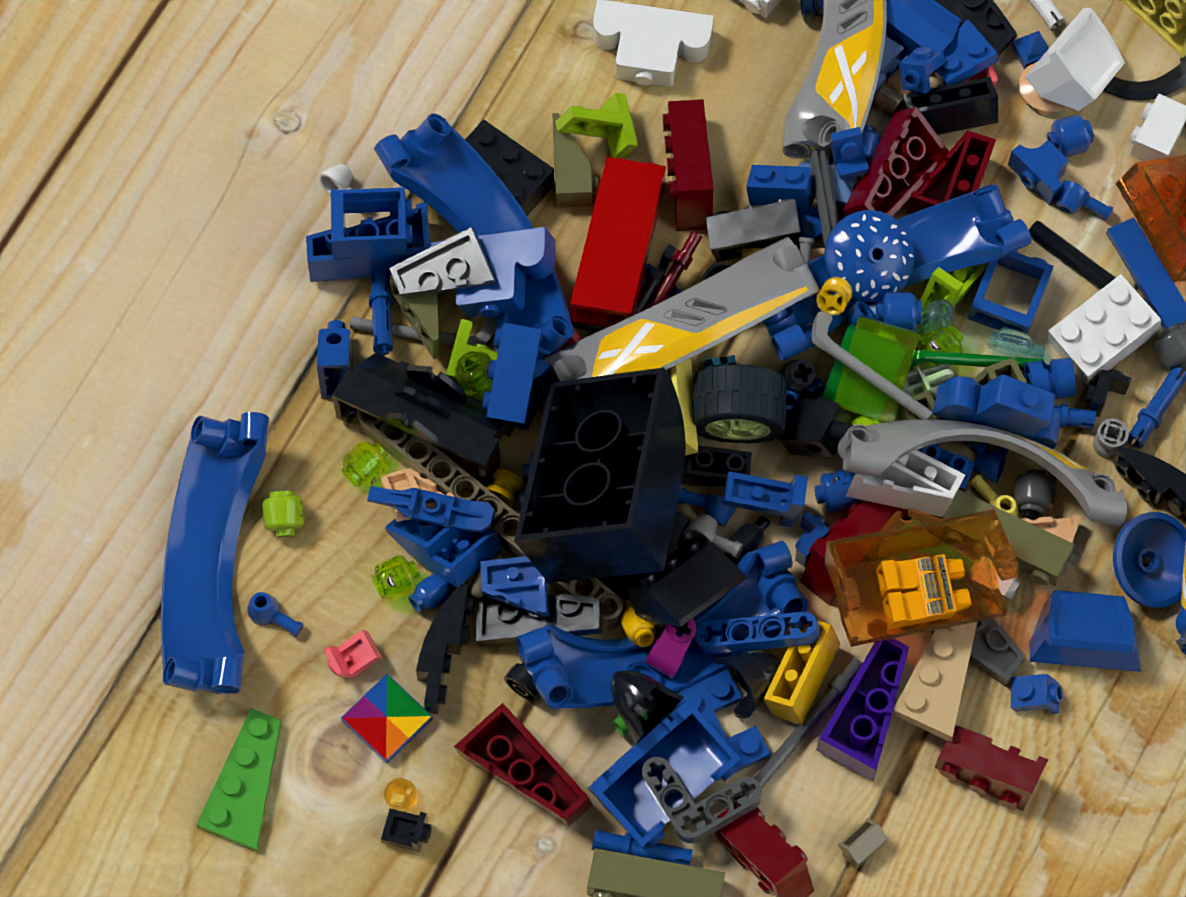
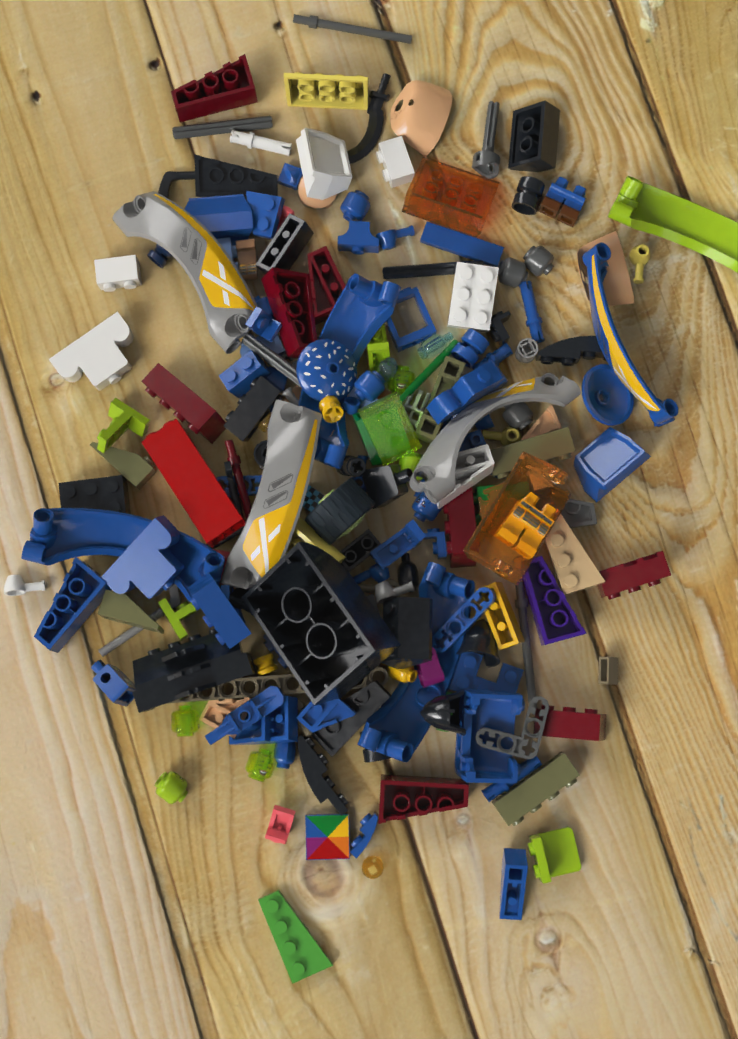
camera: 45 degrees left, 15 degrees up
blue panel [161,412,269,694] -> none
blue bar [247,592,304,637] -> none
blue window [331,187,413,259] -> none
blue pin [369,271,393,355] -> none
black bracket [381,808,432,852] -> none
wing [389,227,497,298] -> none
clear neon green head [454,351,493,398] -> none
light grey piece [812,311,932,420] -> none
blue bracket [899,47,944,94] -> none
blue bracket [1010,674,1063,714] -> none
none -> blue slope [350,812,378,859]

